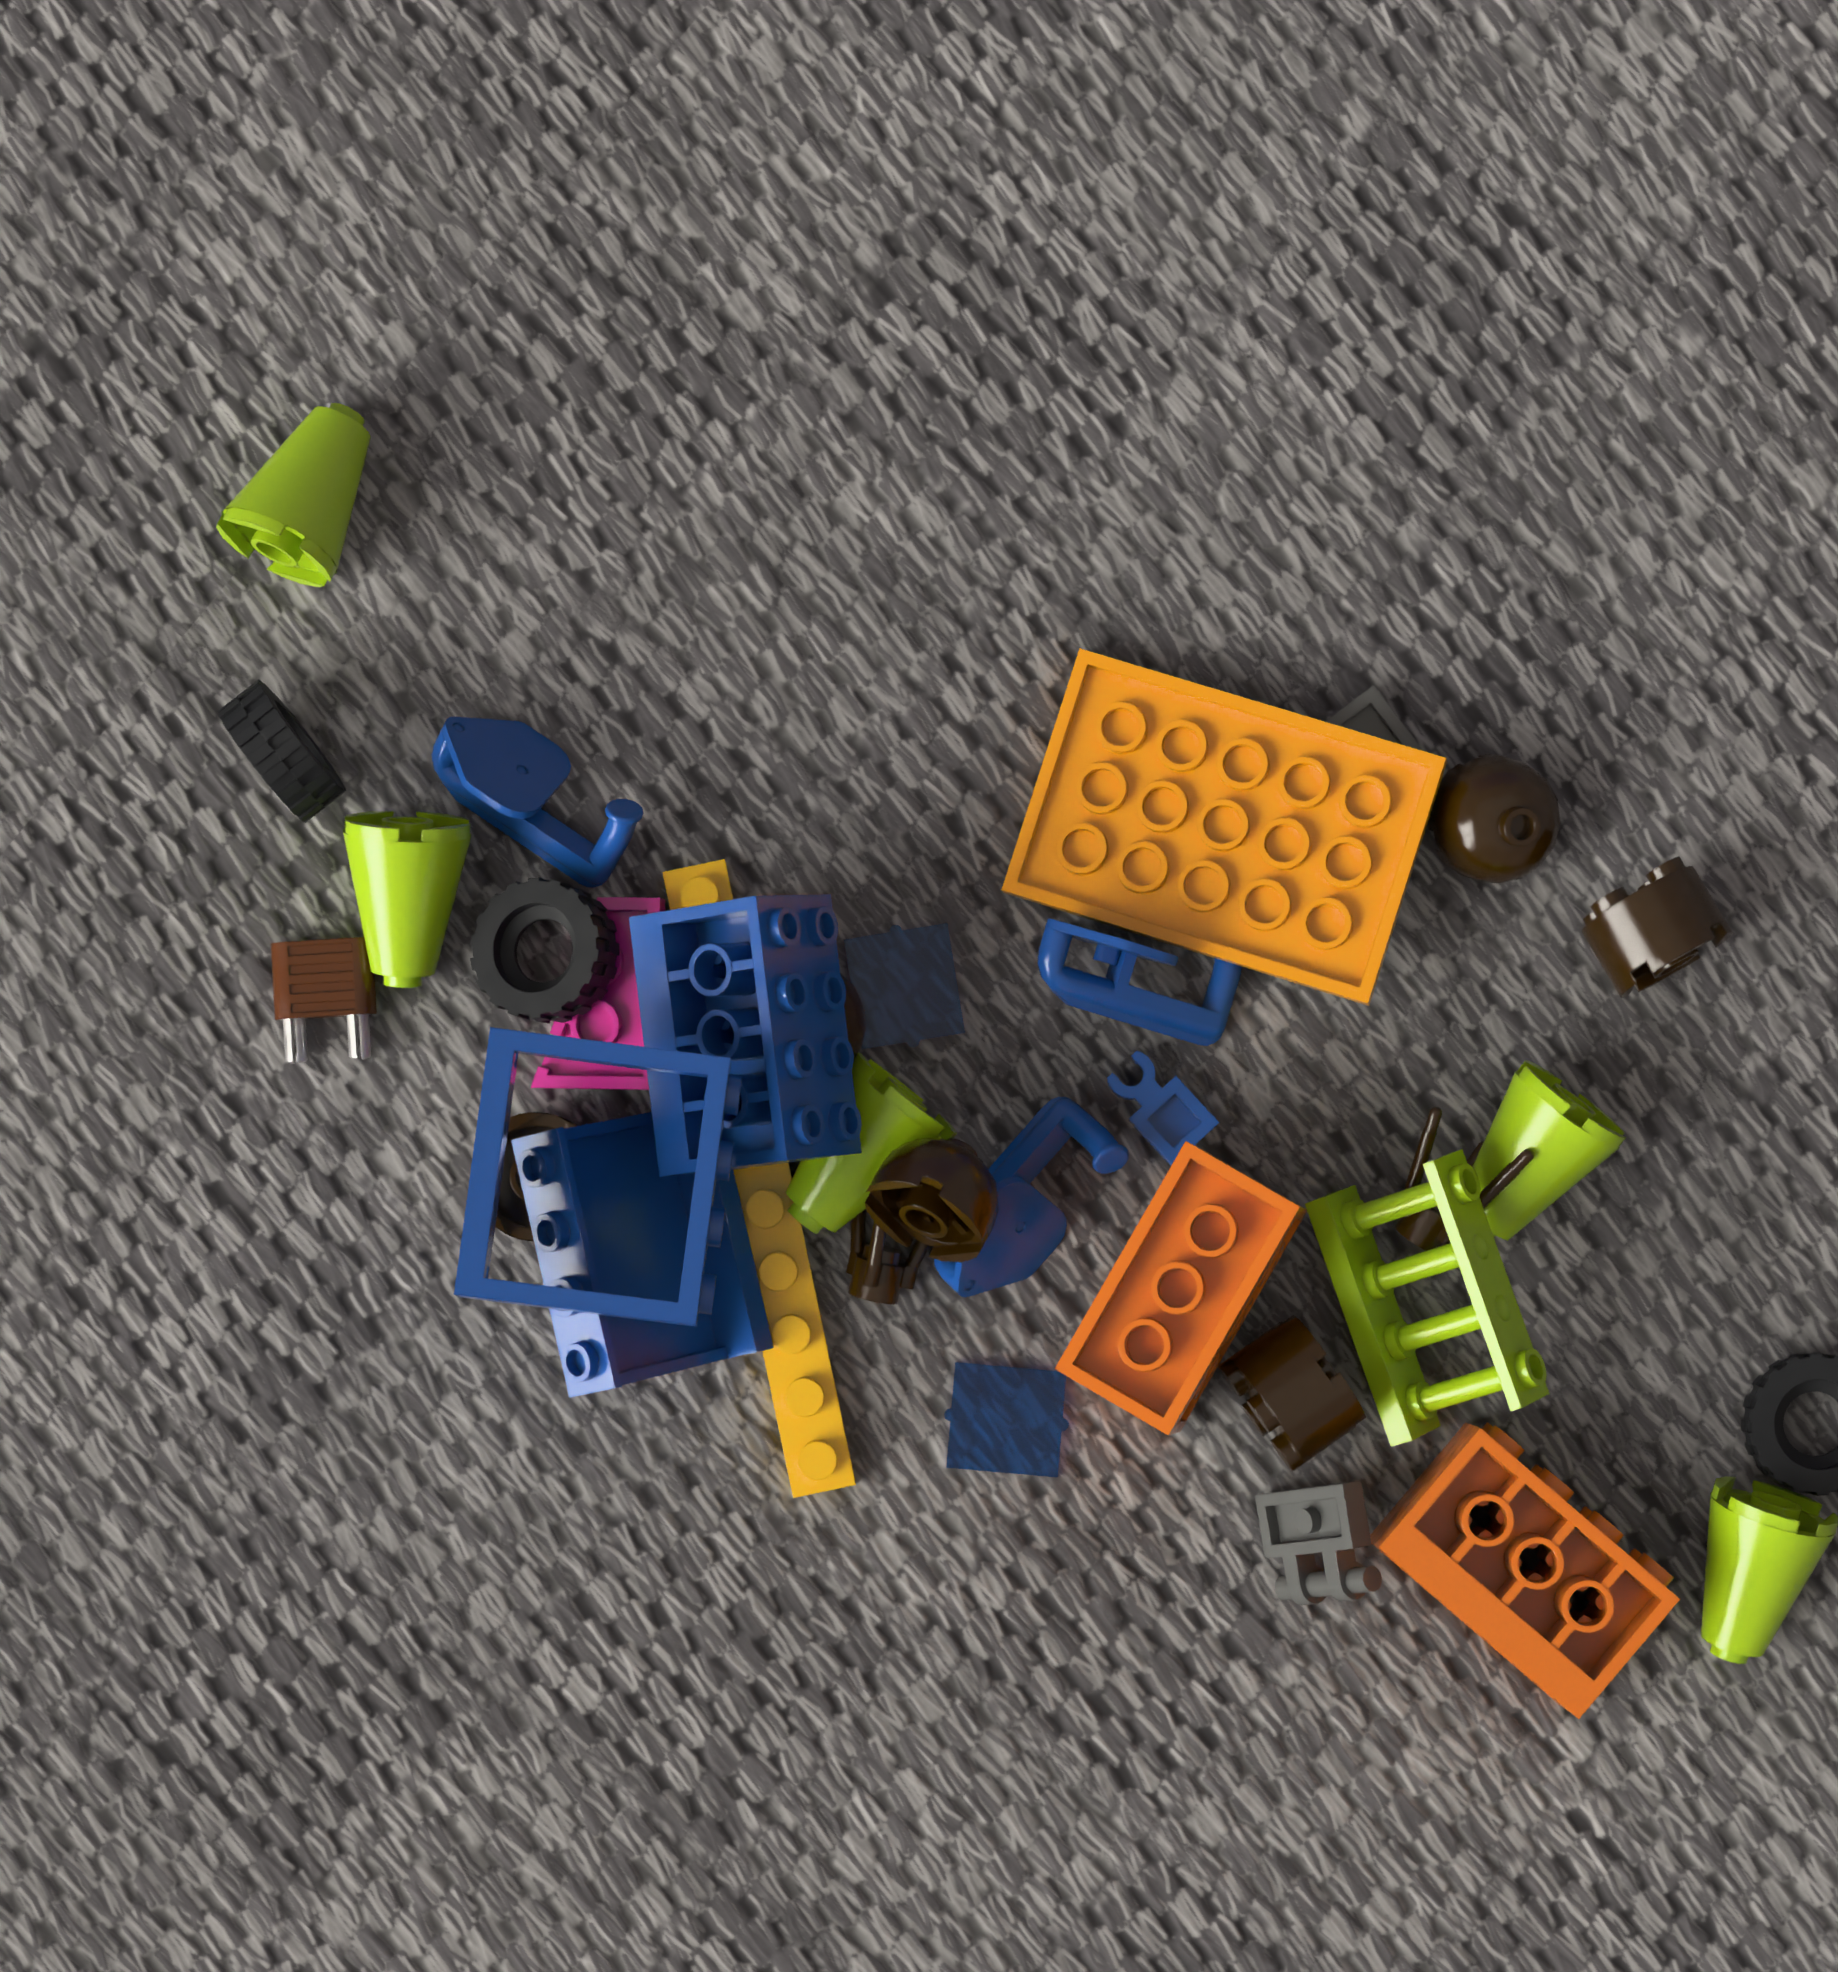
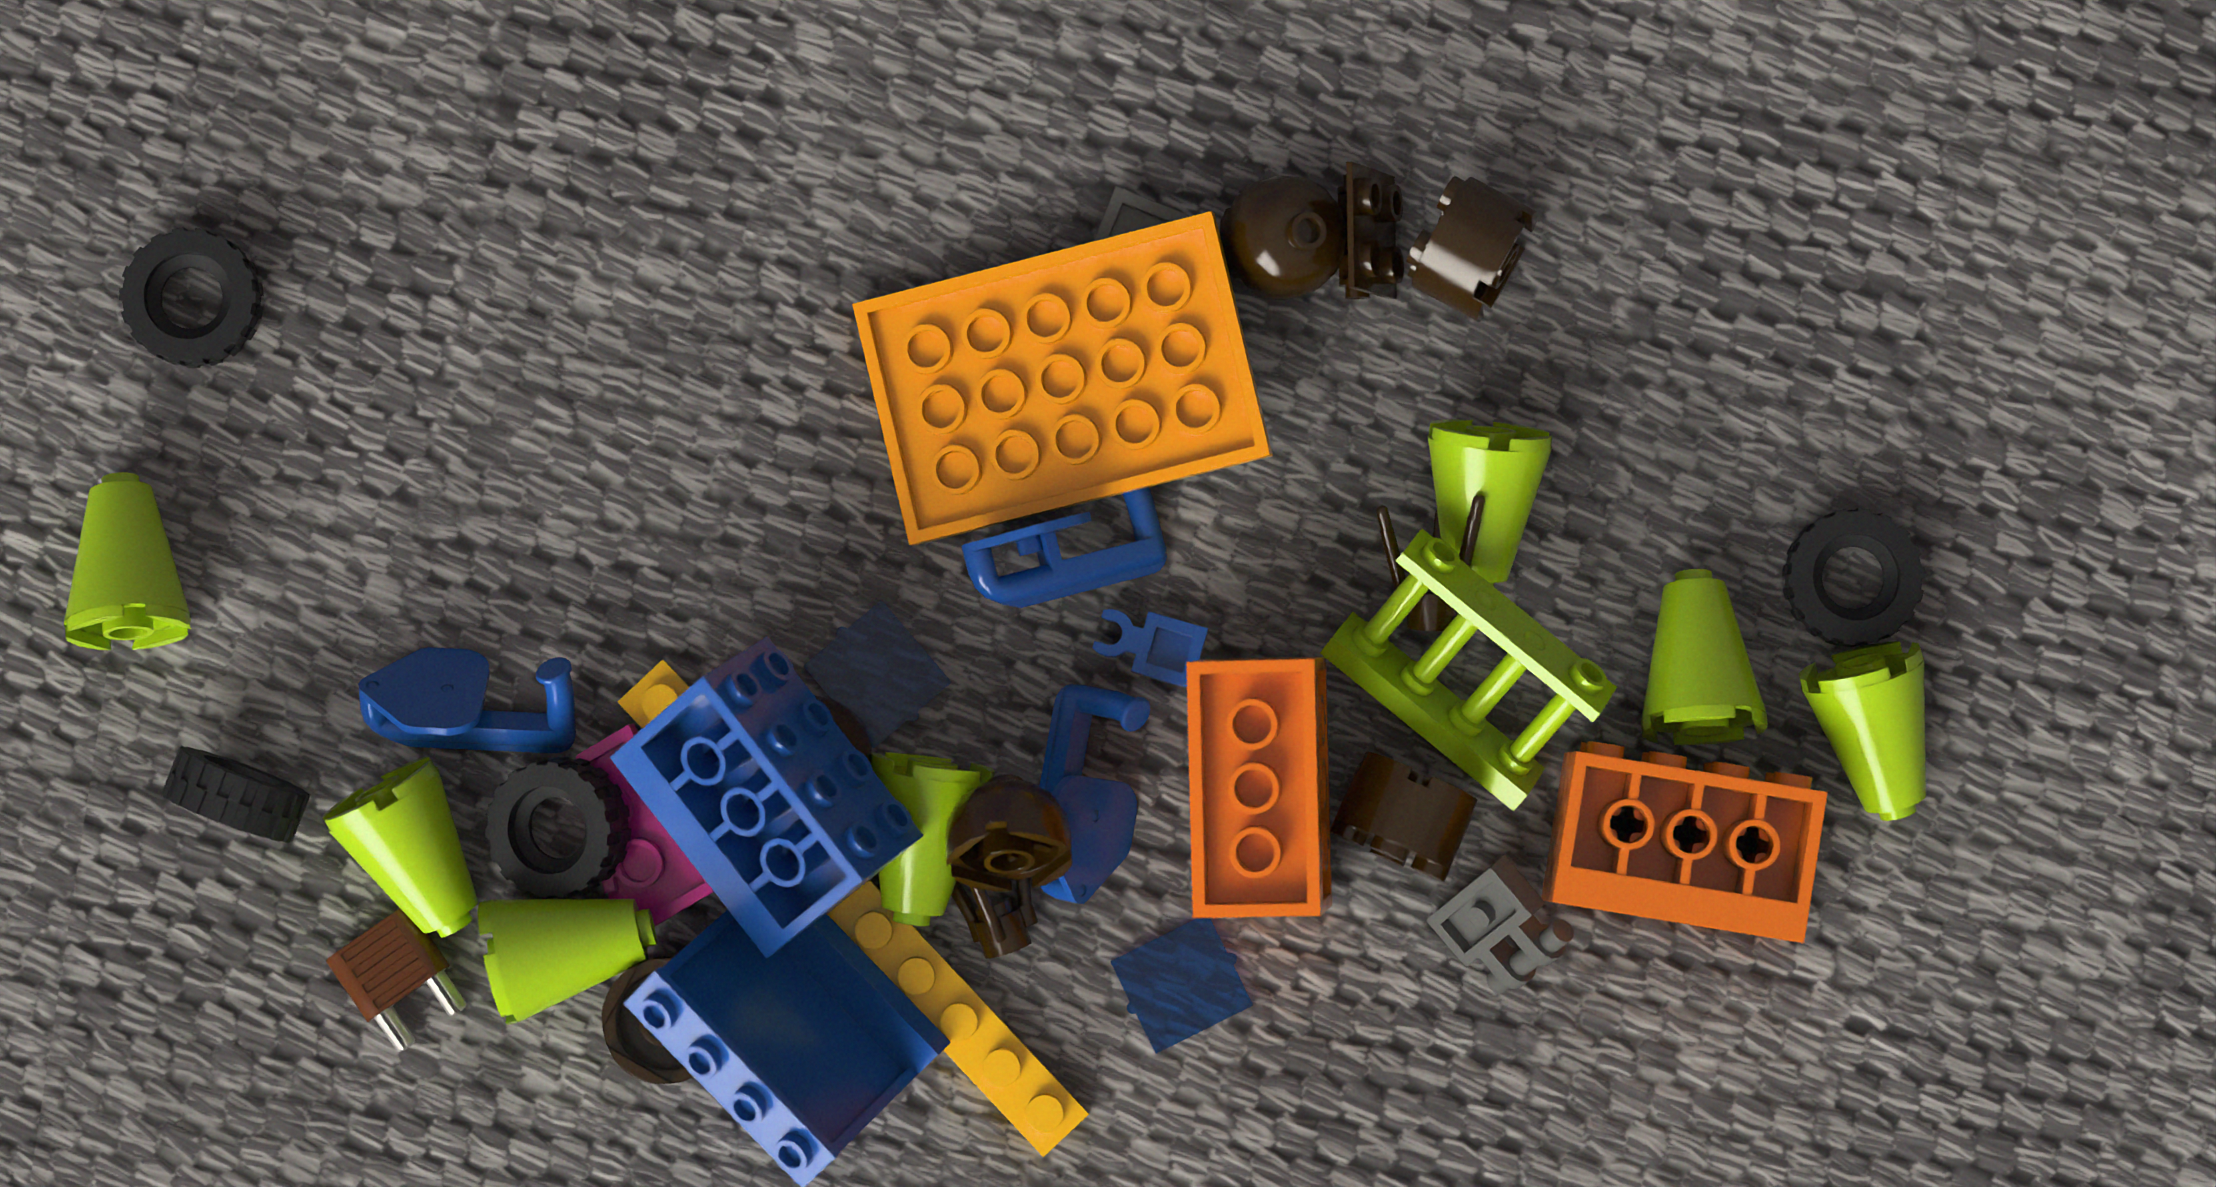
camera: 30 degrees left, 0 degrees up
blue window [454,1027,743,1327] -> none
none -> black tyre [119,227,264,368]
none -> lime cone [477,899,658,1025]
none -> dark brown hinge [1337,162,1404,300]
none -> lime cone [1641,569,1768,745]

